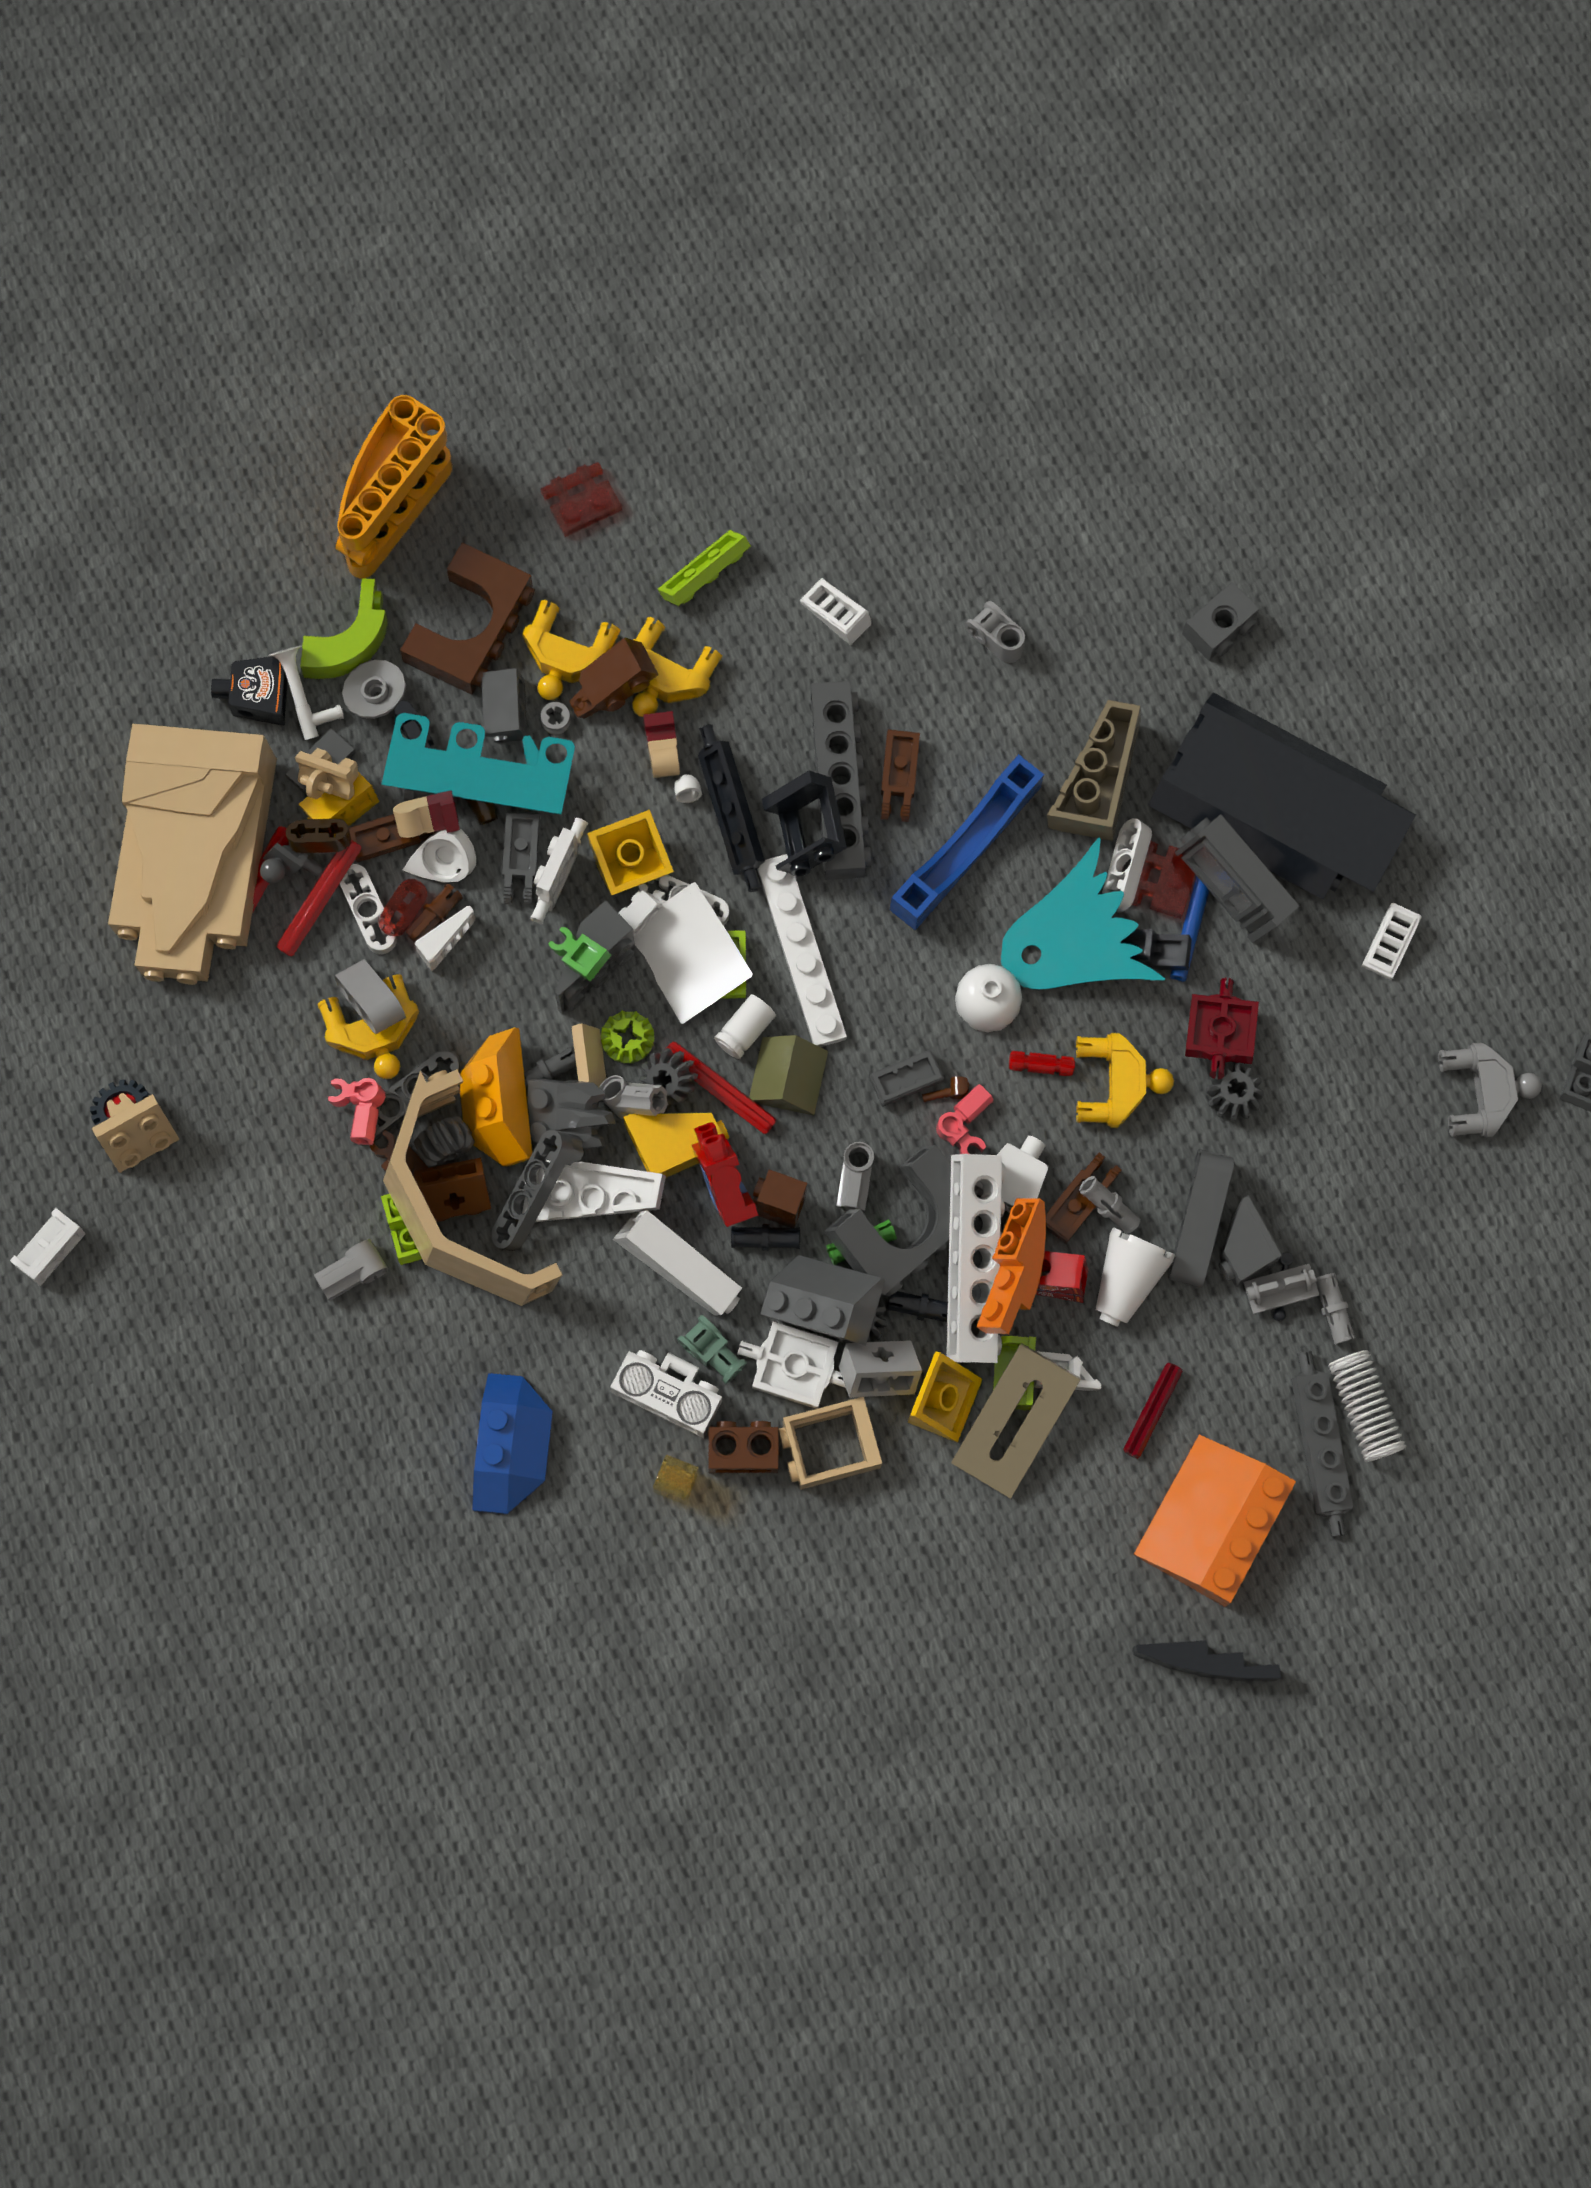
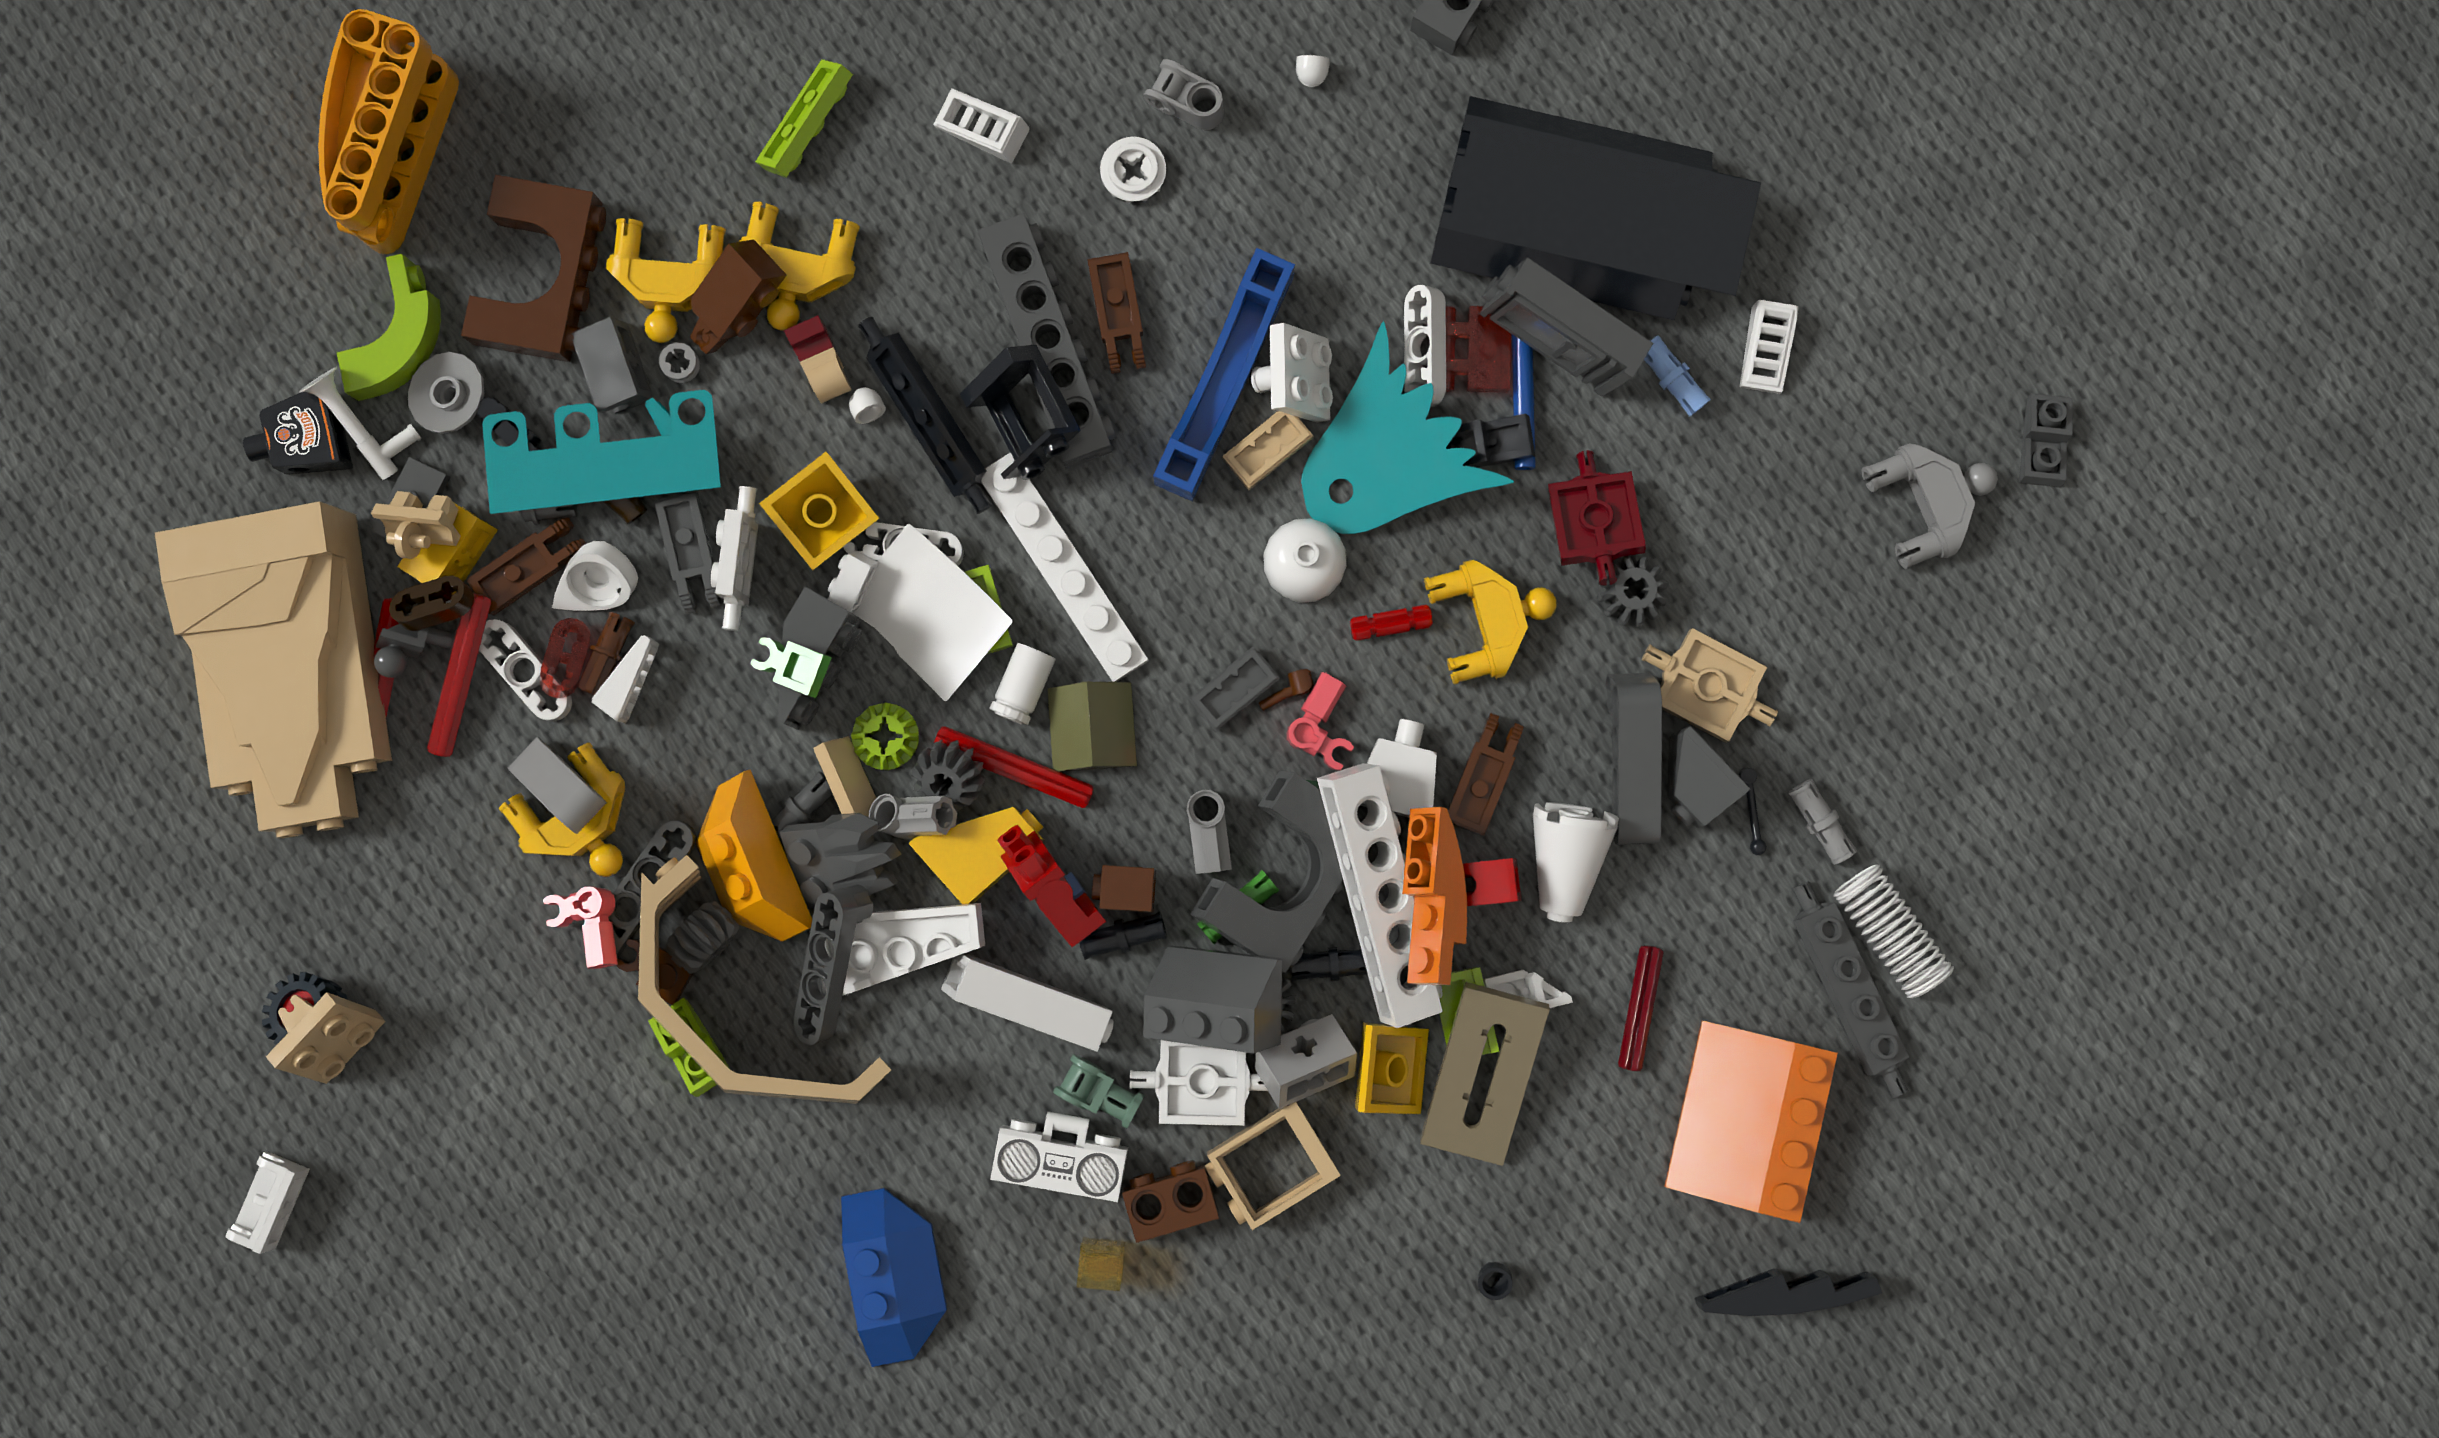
camera: 10 degrees left, 10 degrees up
light grey piece [314,1239,388,1302] -> none
leg [393,790,460,838] -> none
reddish brown brick [414,1157,491,1222] -> none
clear red plate [540,462,622,537] -> none
dark tan wedge [1047,700,1141,841] -> none
light grey pin [1079,1176,1141,1234] -> none
light grey hinge [1243,1264,1320,1315] -> none
none -> white gear [1100,137,1166,204]
none -> tan plate [1222,411,1313,490]
none -> white plate [1251,323,1333,422]
none -> white hinge [1296,55,1329,87]
none -> black hinge [1478,1261,1513,1300]
none -> tan plate [1641,628,1778,743]
none -> light blue pin [1644,335,1711,417]

